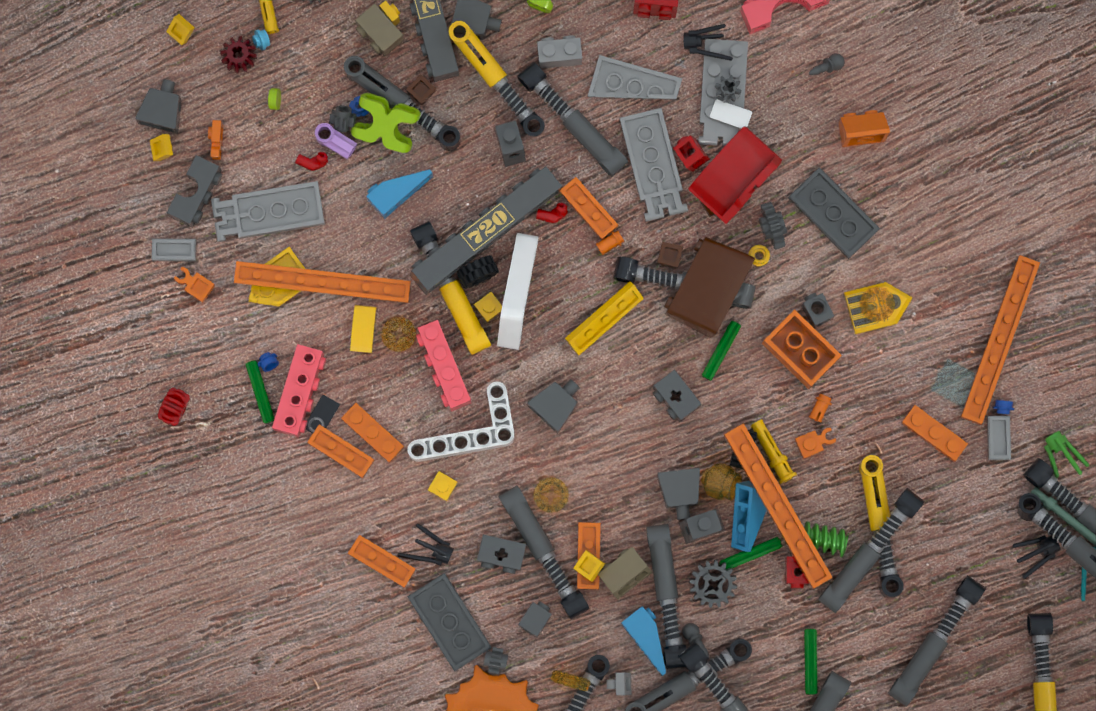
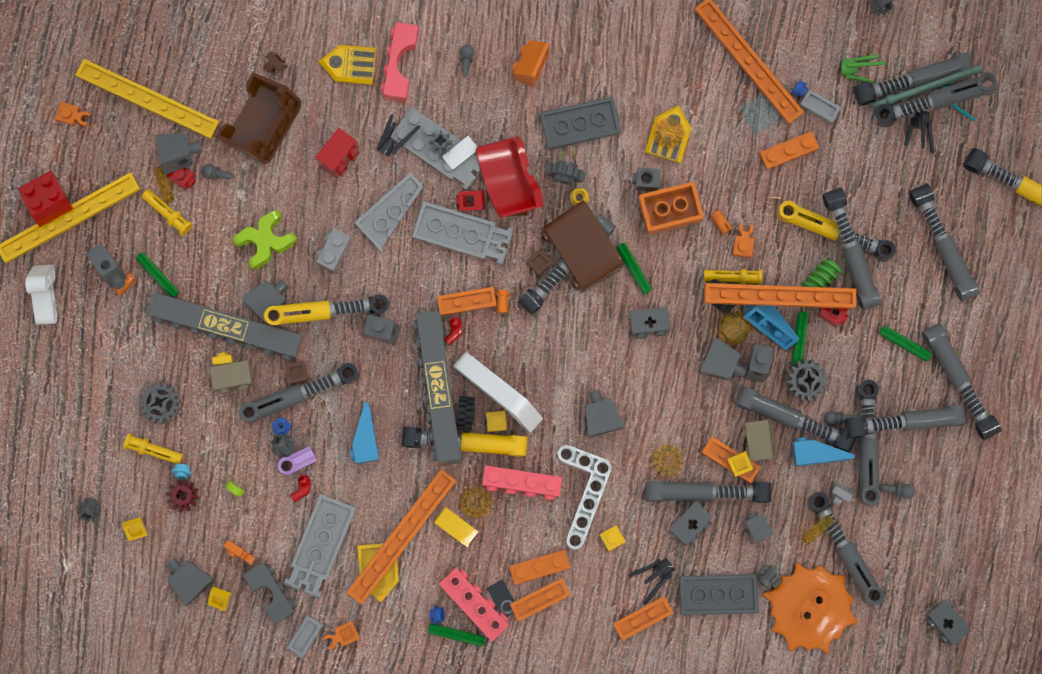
camera: 60 degrees left, 0 degrees up
lime piece [351,93,421,153] -> none
piece [517,62,628,177] -> none
yellow plate [565,281,644,355] -> none

